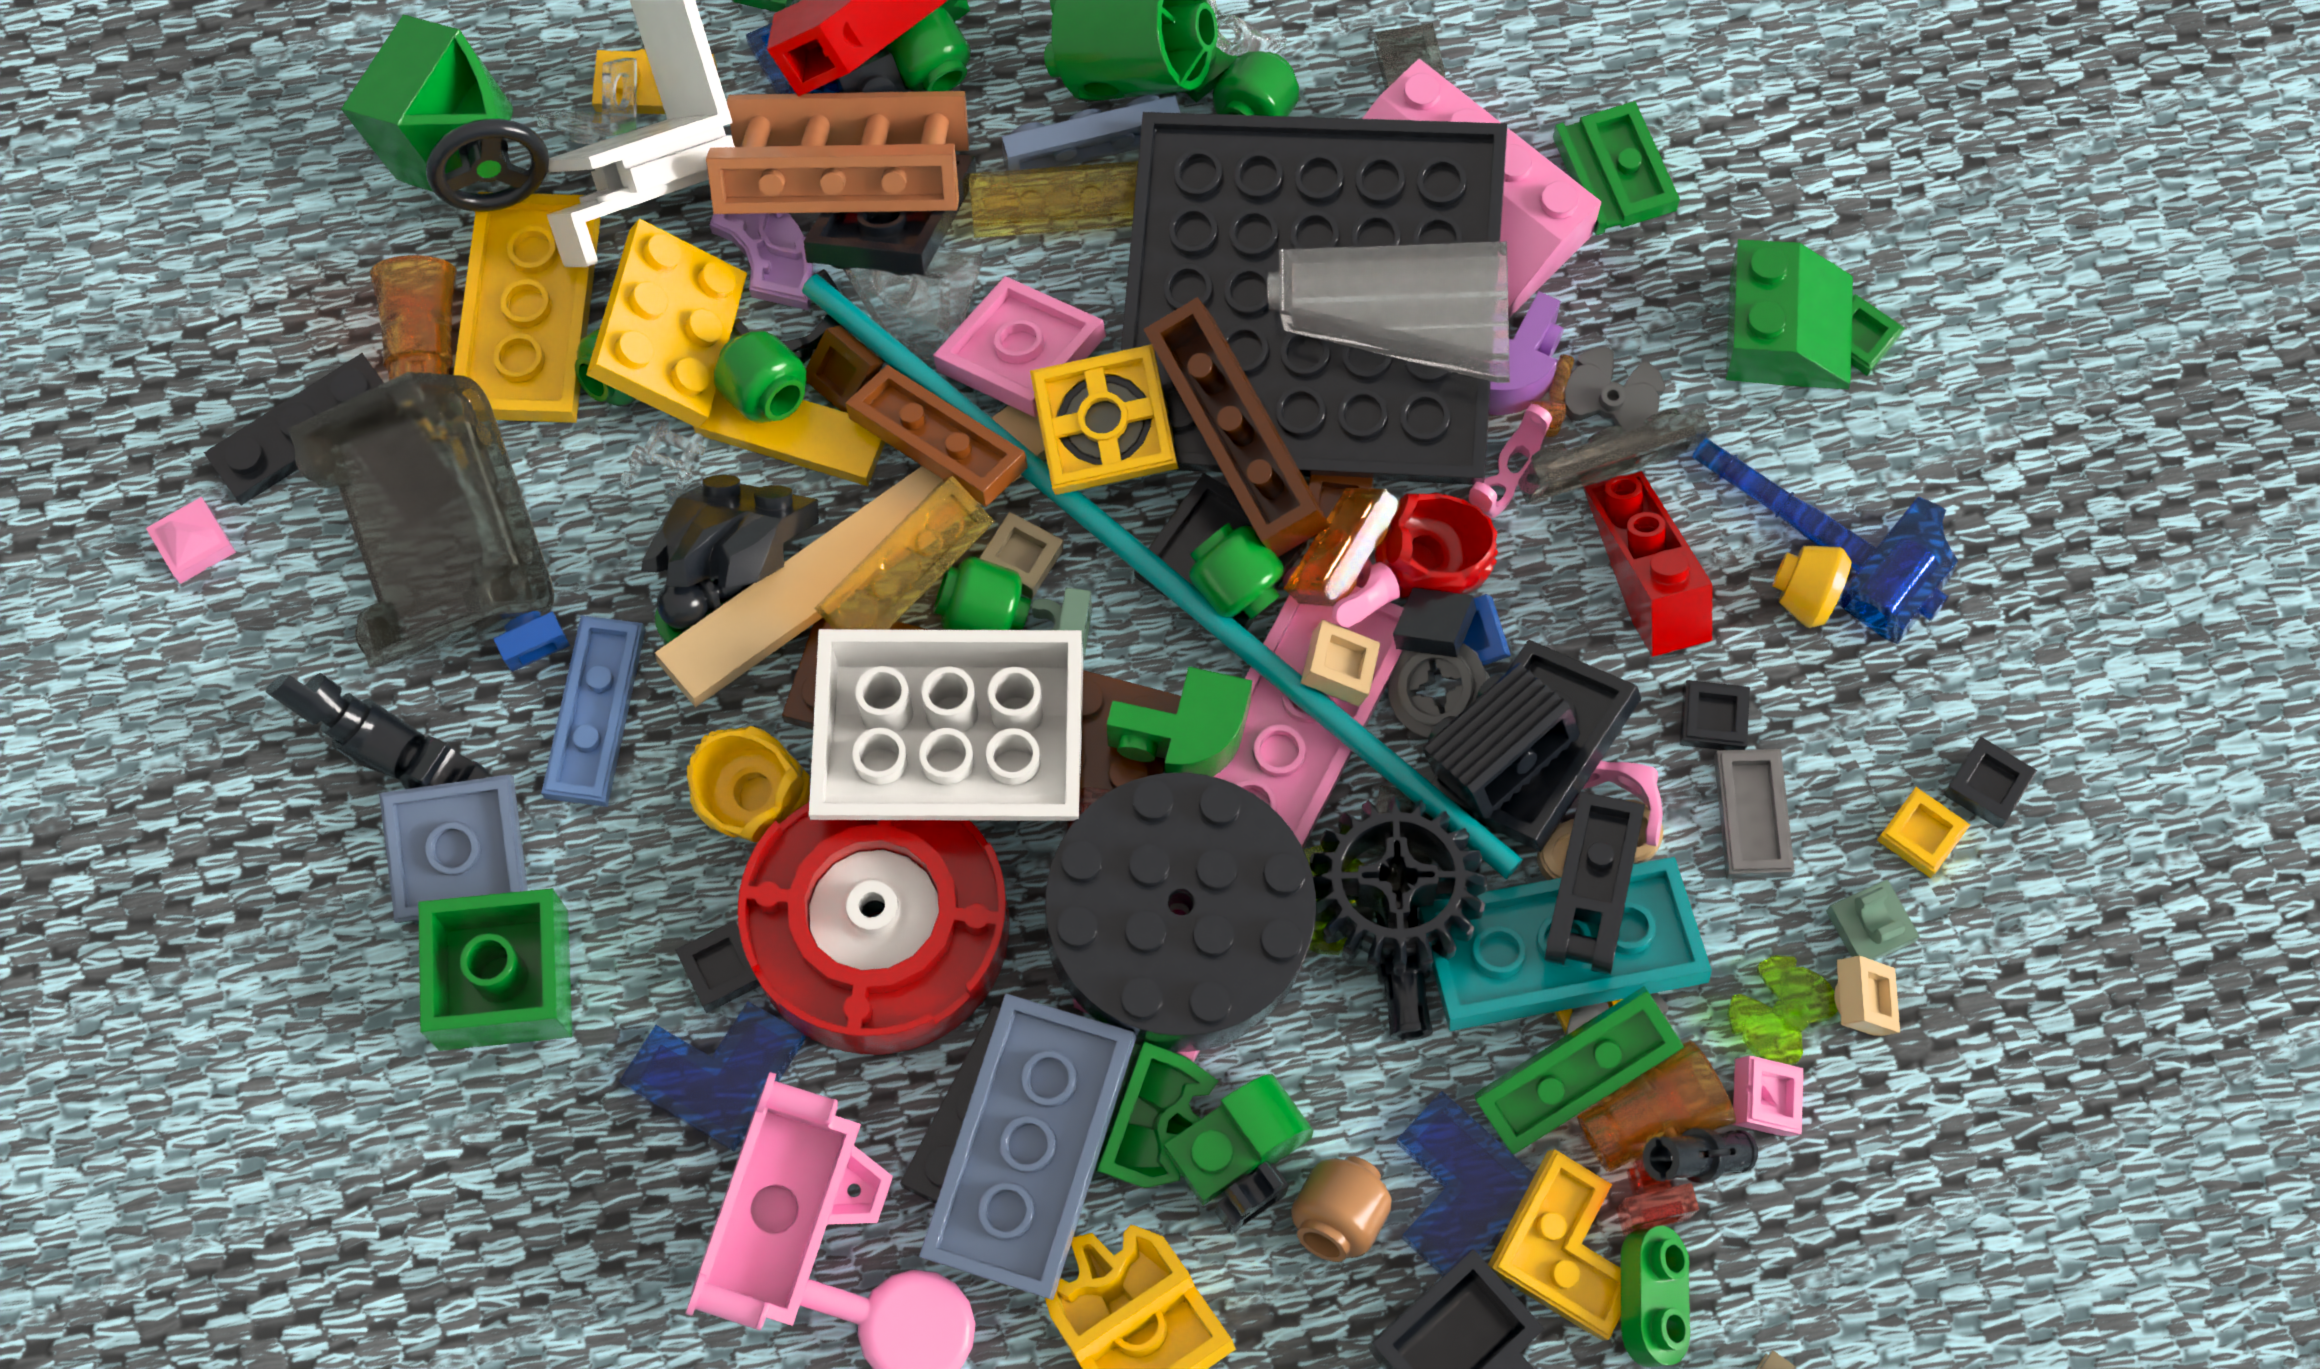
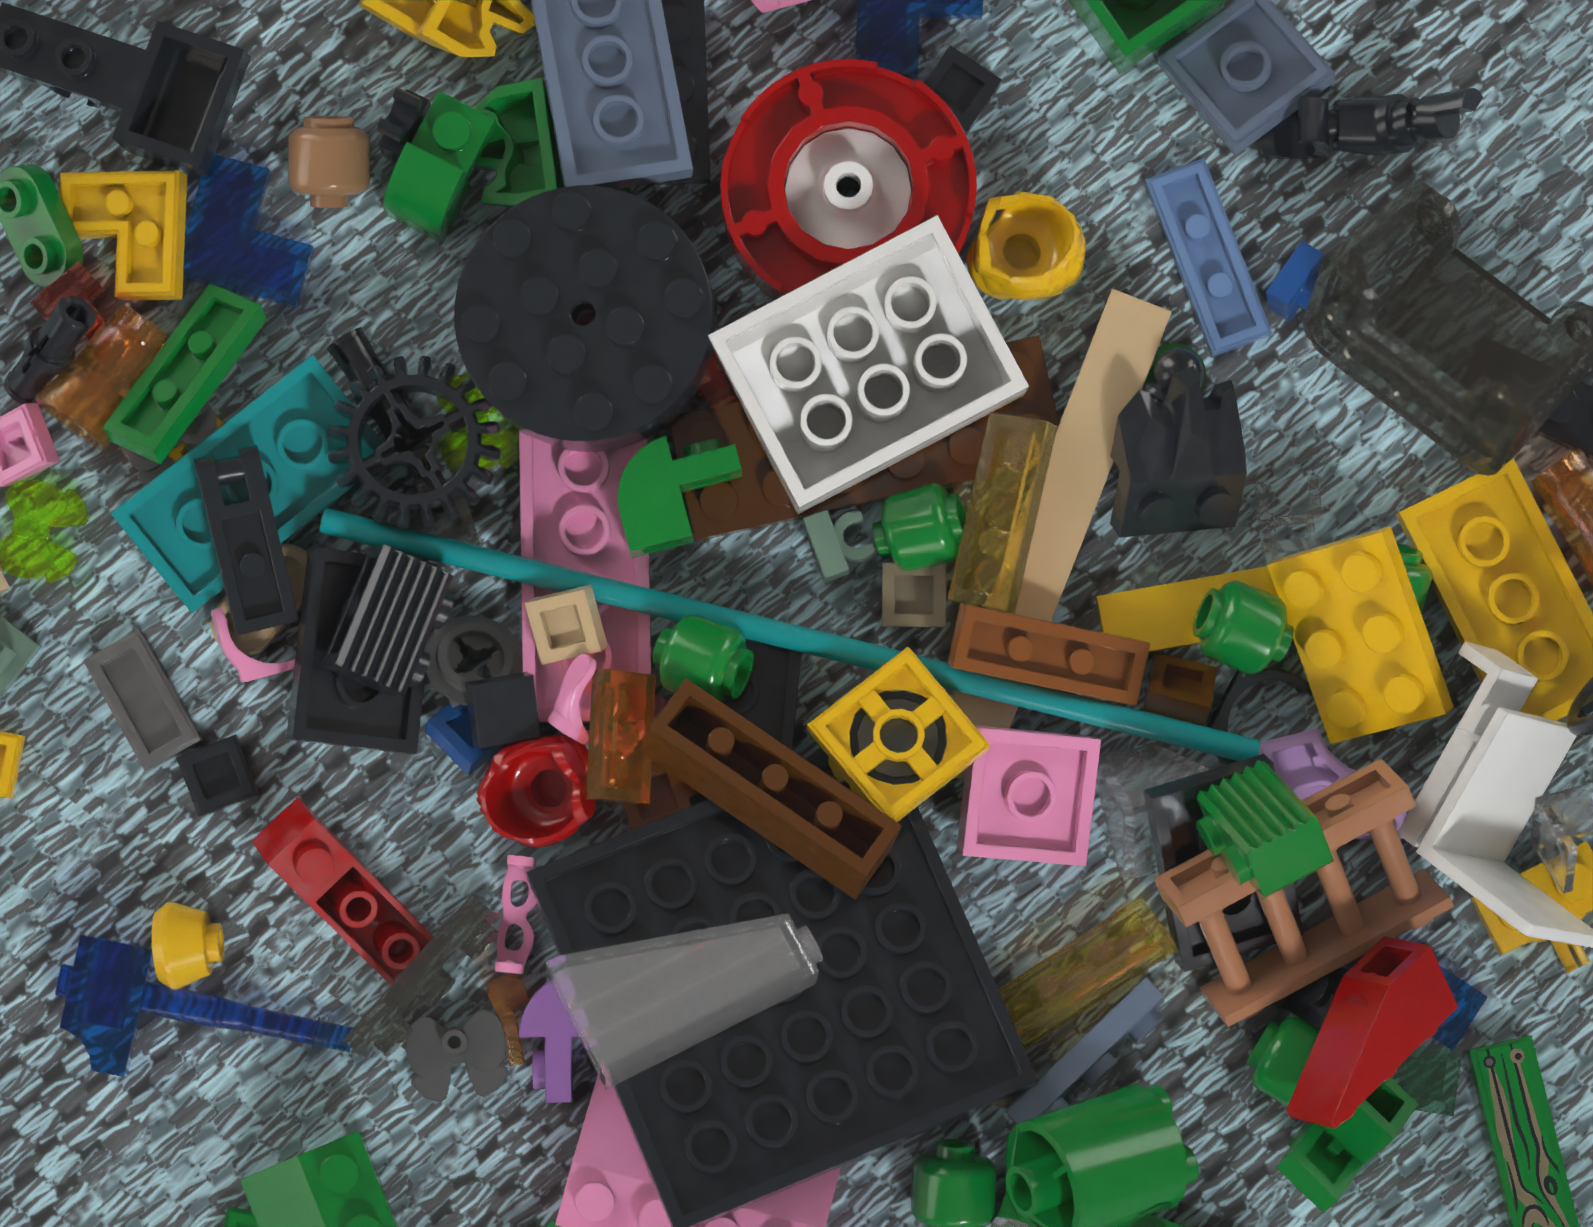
camera: 150 degrees right, 15 degrees up
none -> green brick [1196,760,1334,899]

